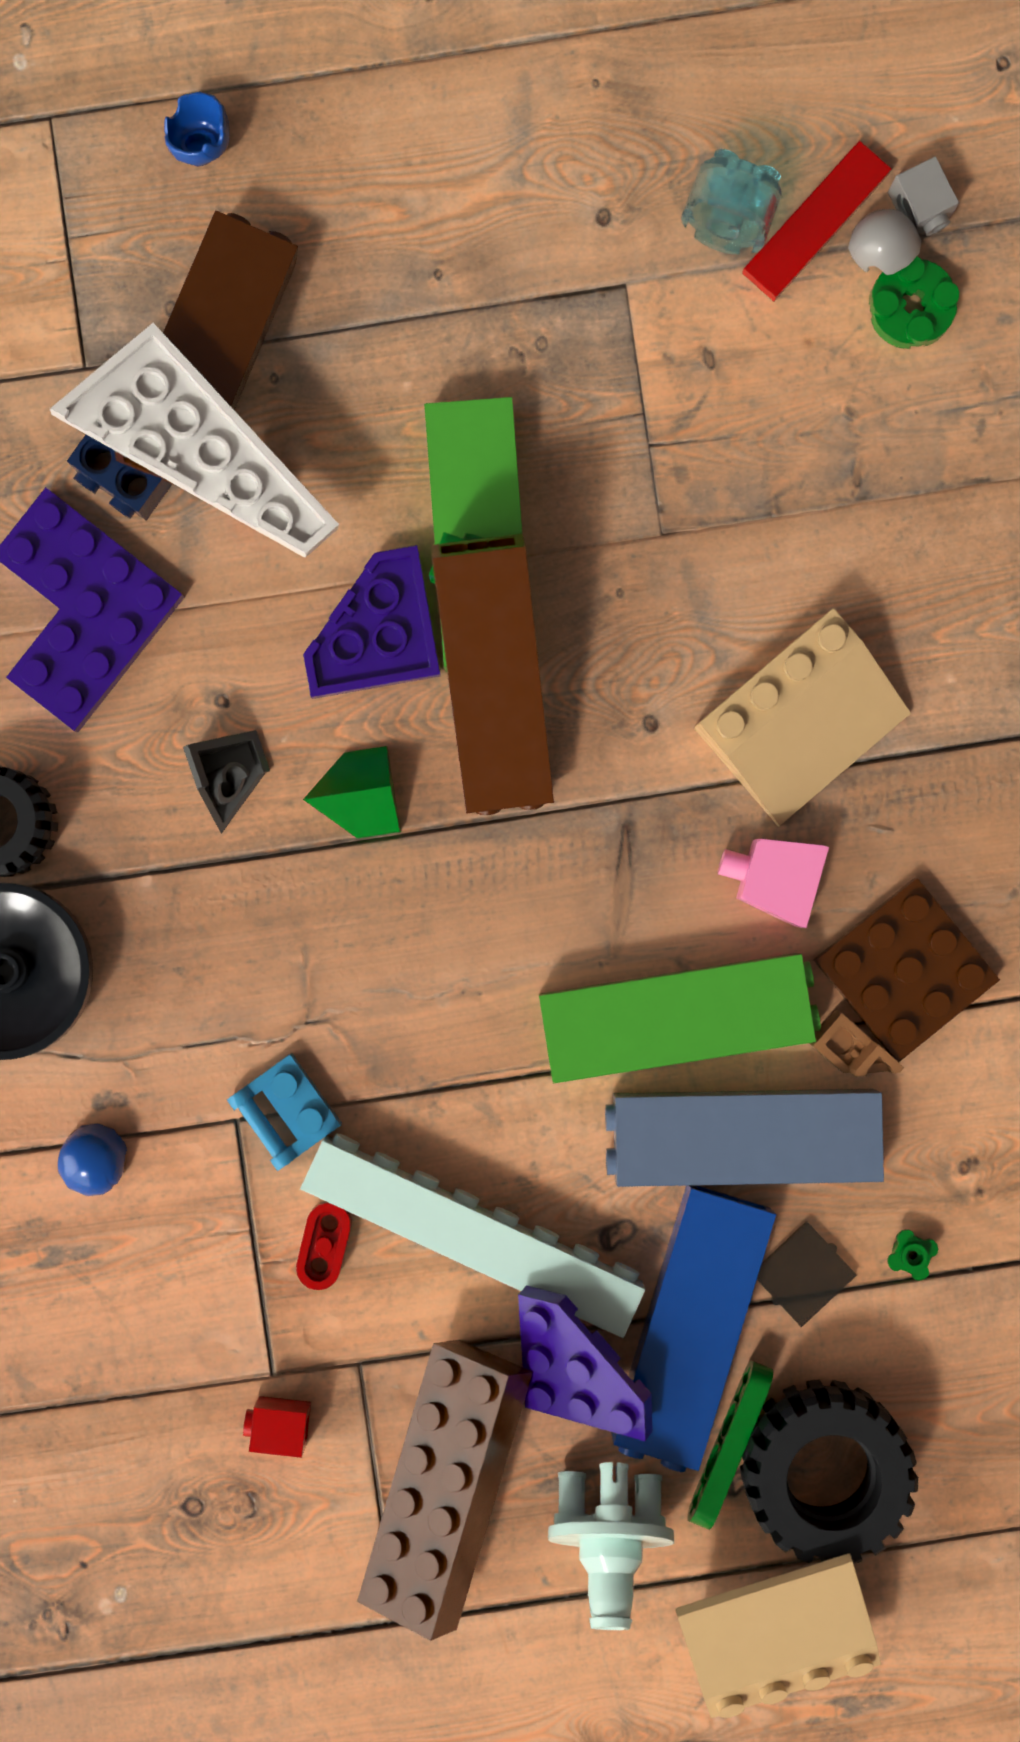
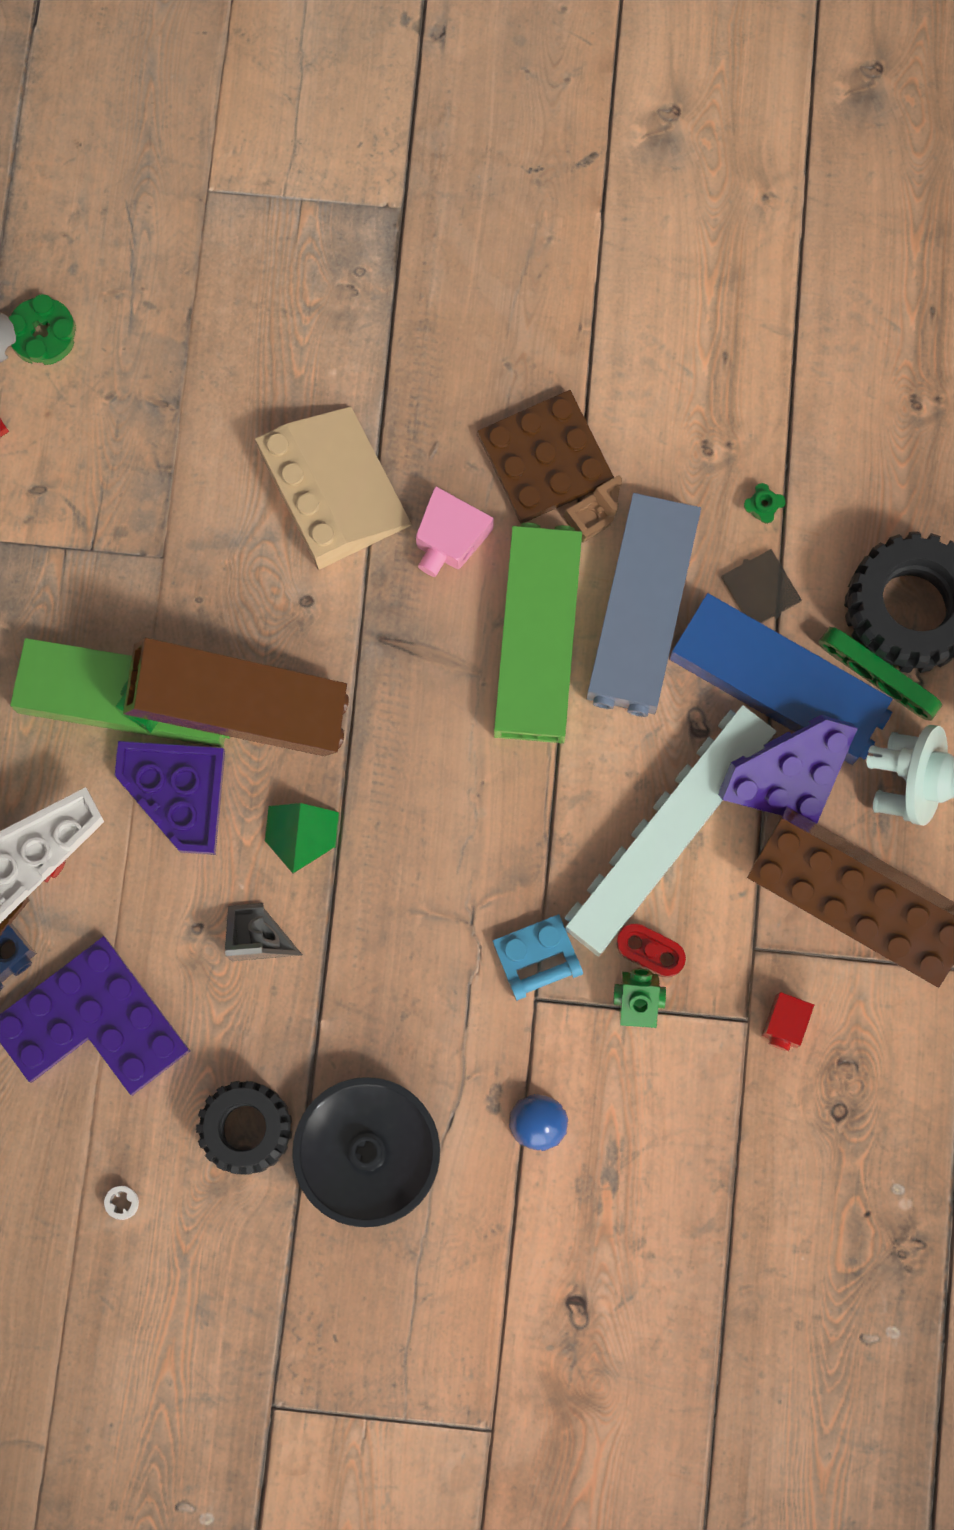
camera: 75 degrees left, 10 degrees down
none -> green brick [613,968,666,1028]

